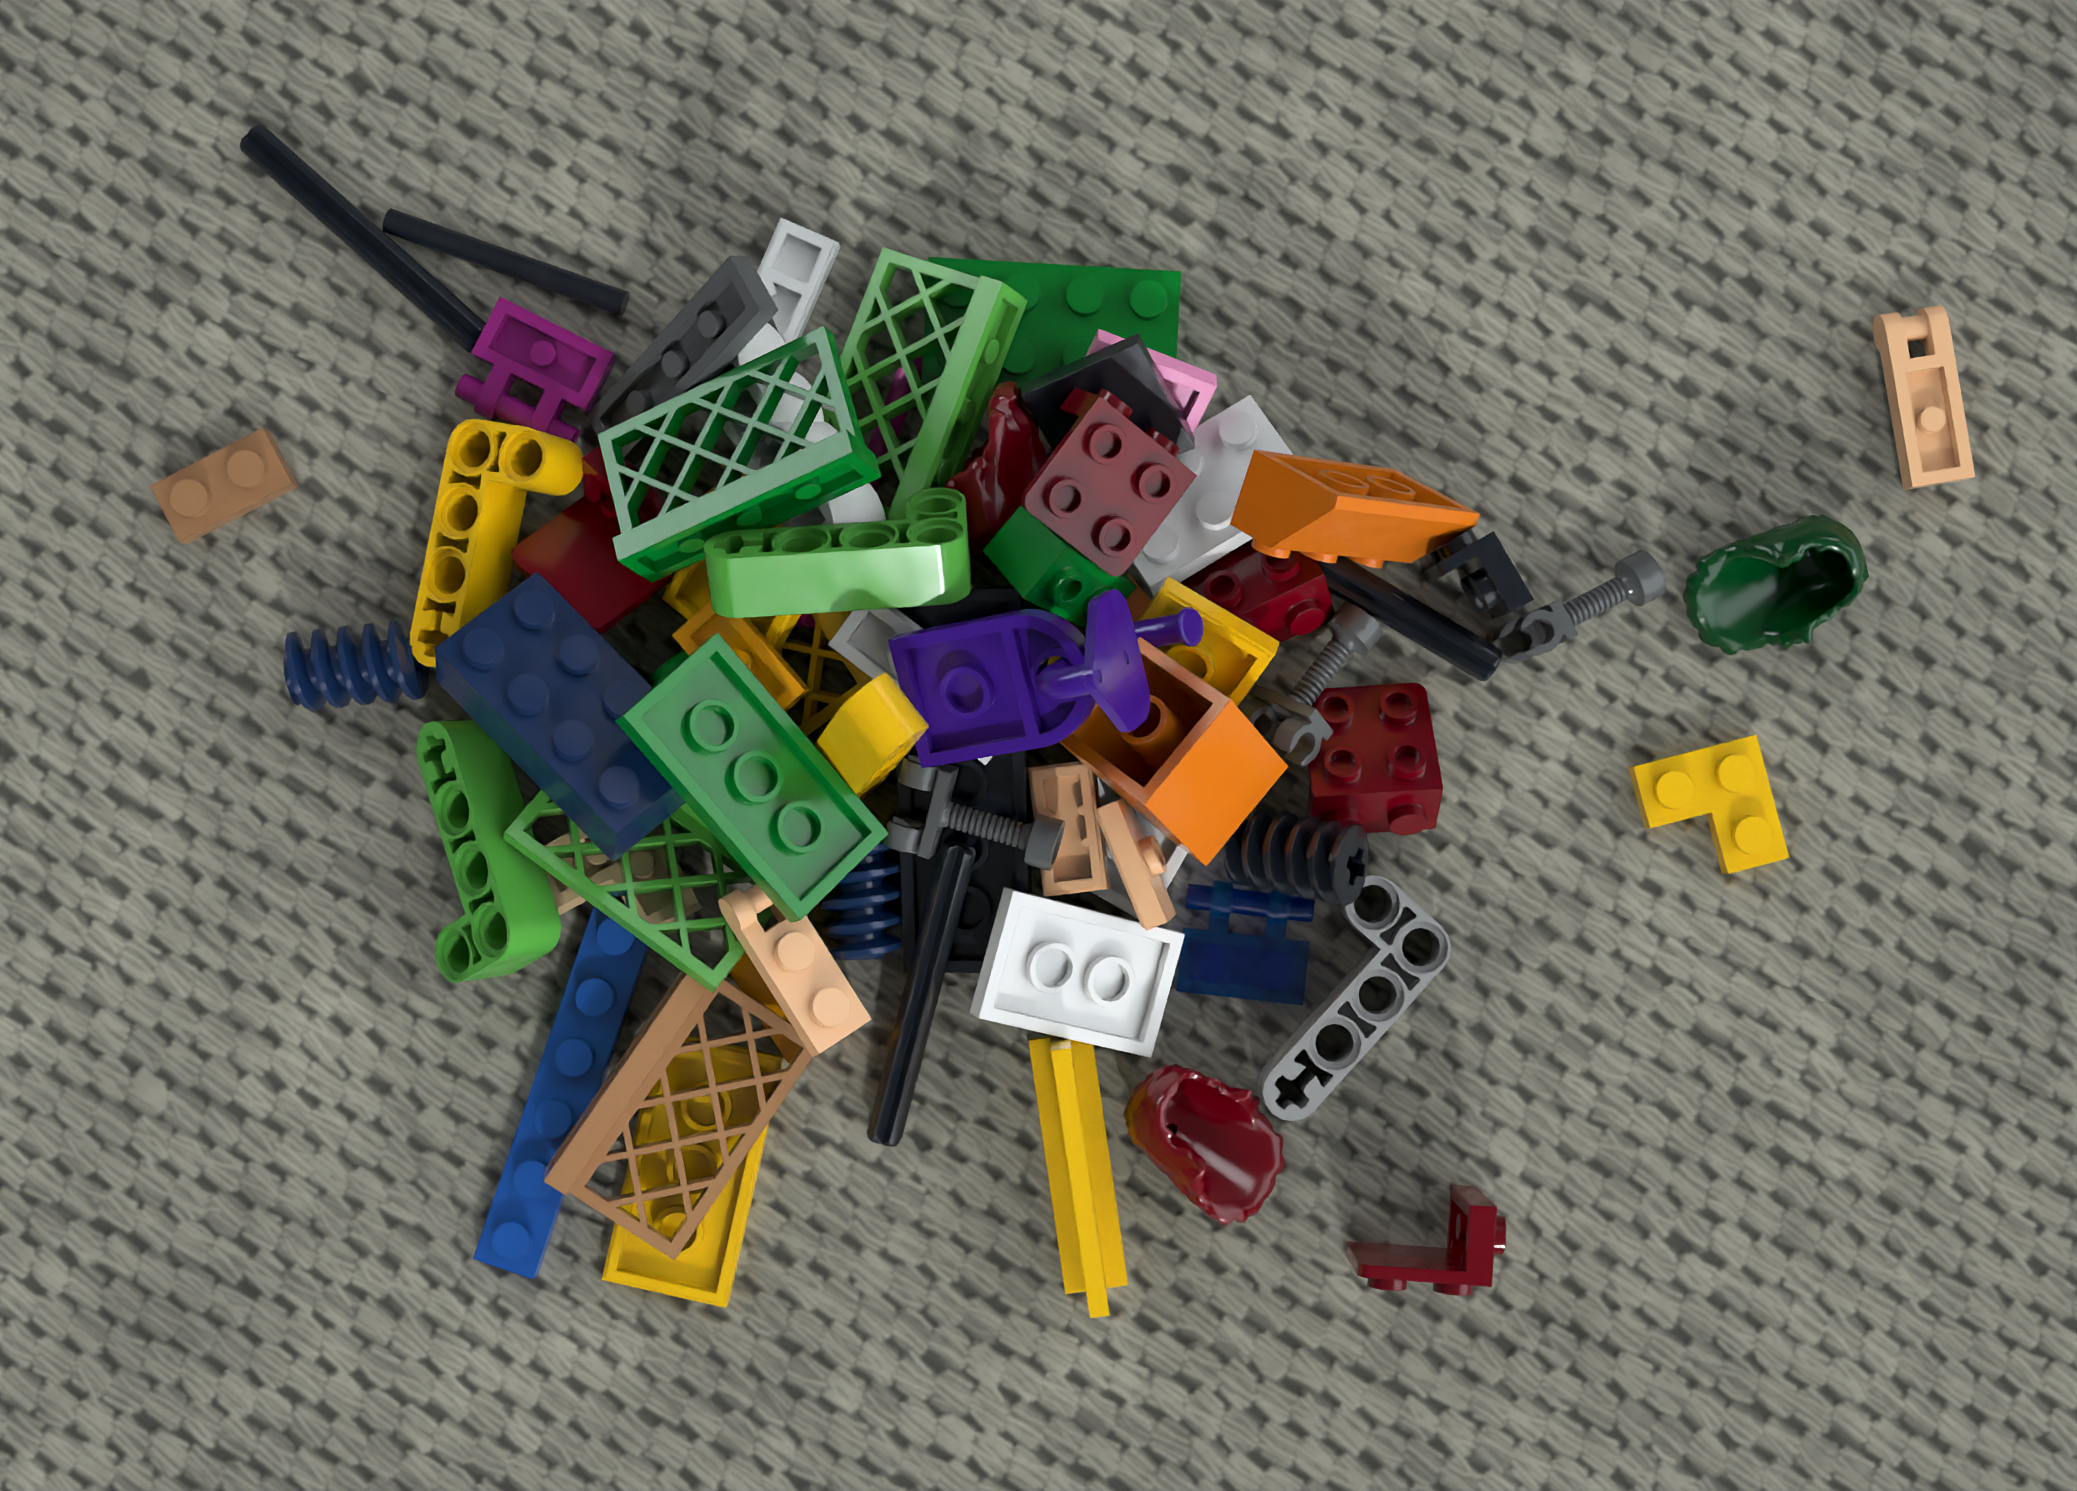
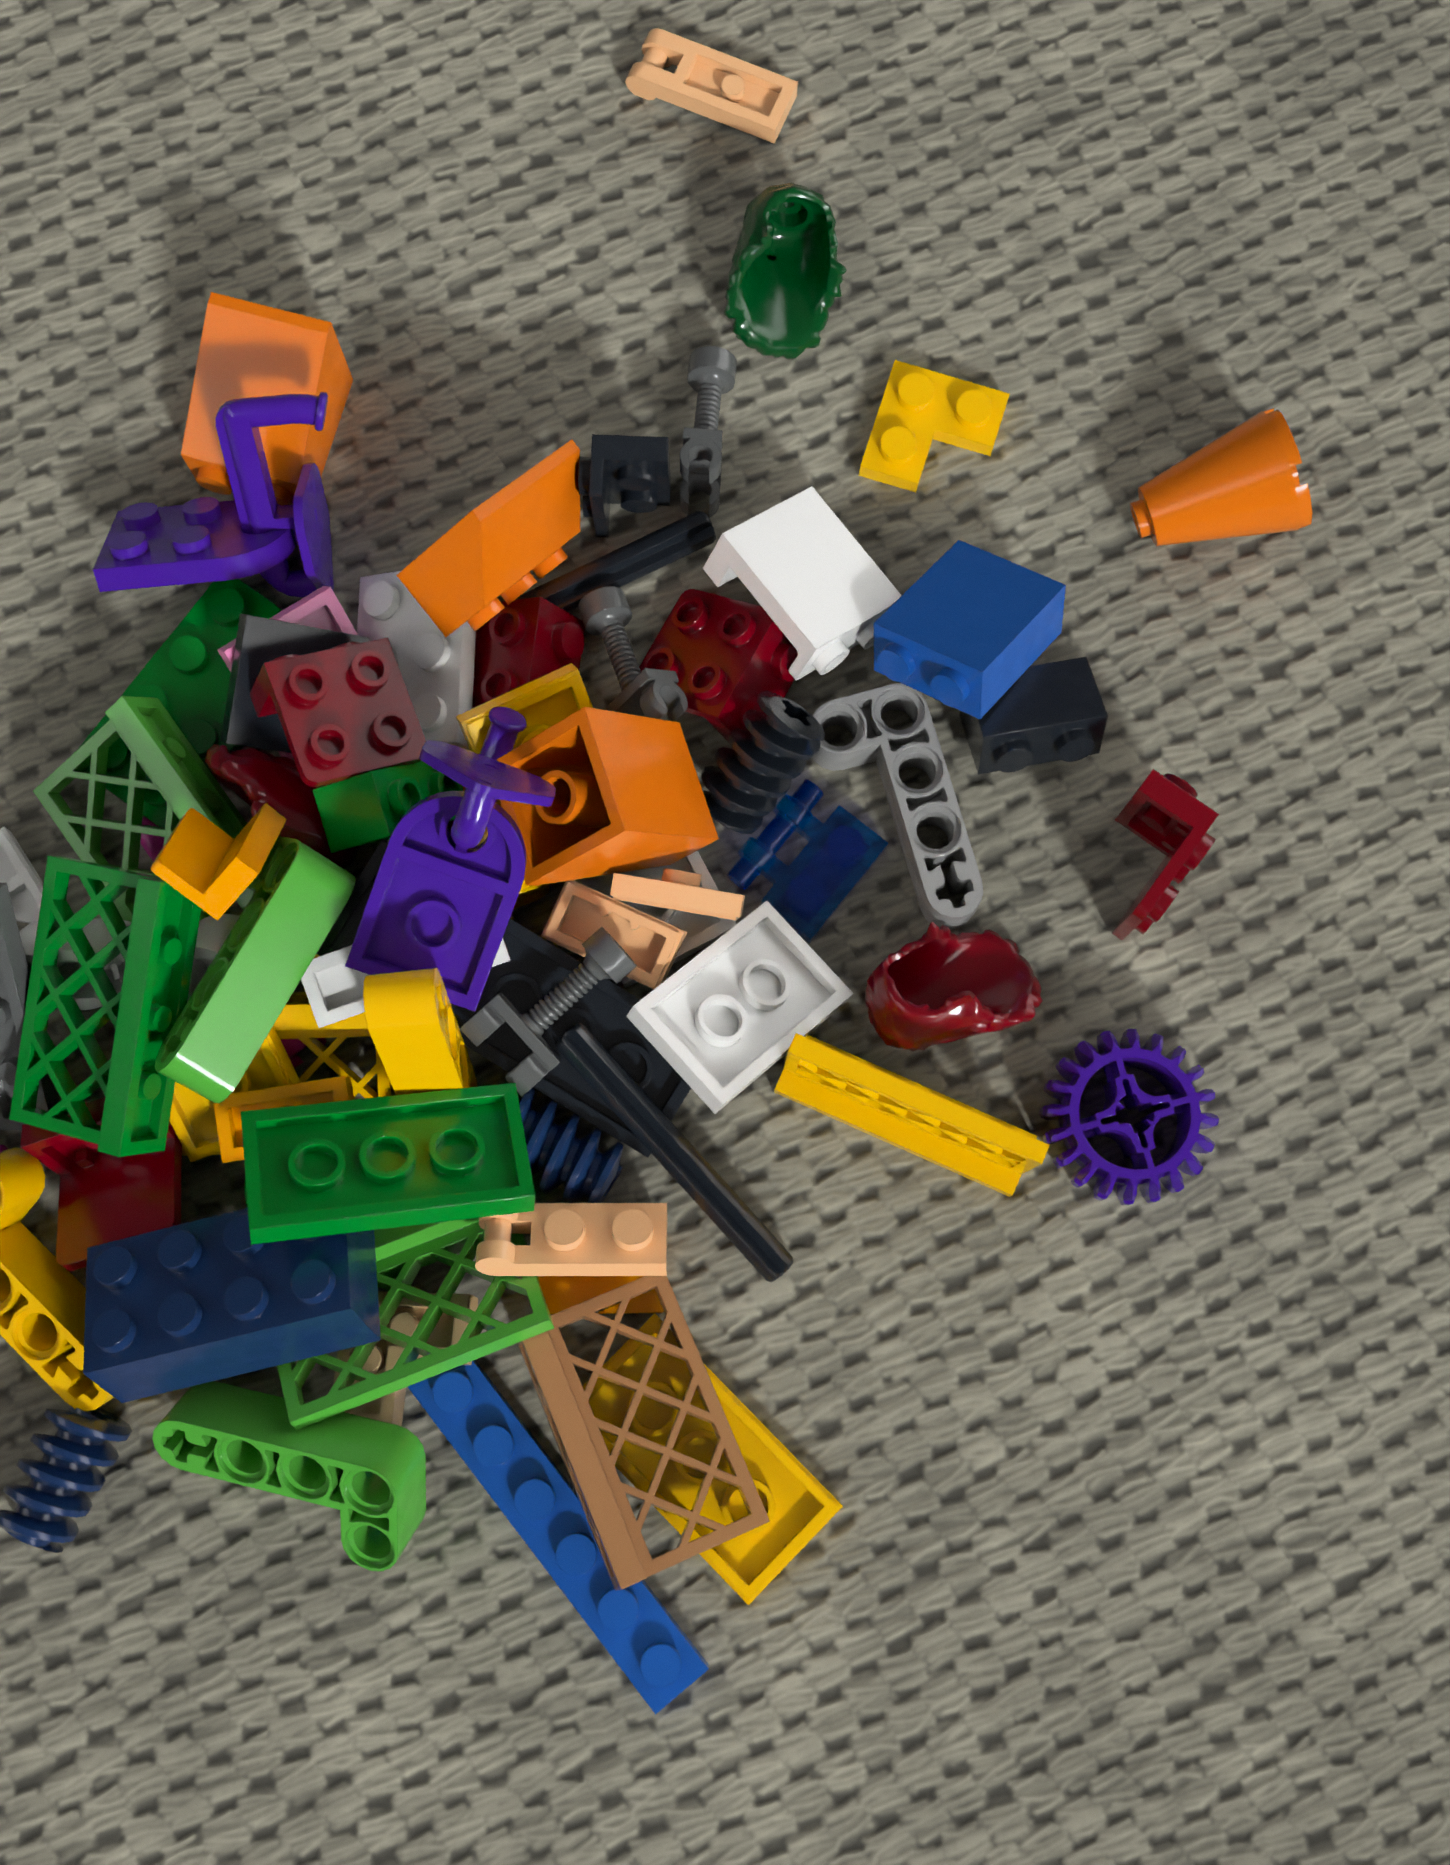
camera: 60 degrees left, 10 degrees down
none -> dark purple plate [93,392,334,597]
none -> light orange panel [150,803,287,921]
none -> orange slope [181,292,353,506]
none -> white panel [703,486,902,681]
none -> blue brick [874,540,1066,719]
none -> black brick [959,657,1108,775]
none -> dark purple gear [1039,1029,1219,1205]
none -> orange cone [1130,408,1313,546]

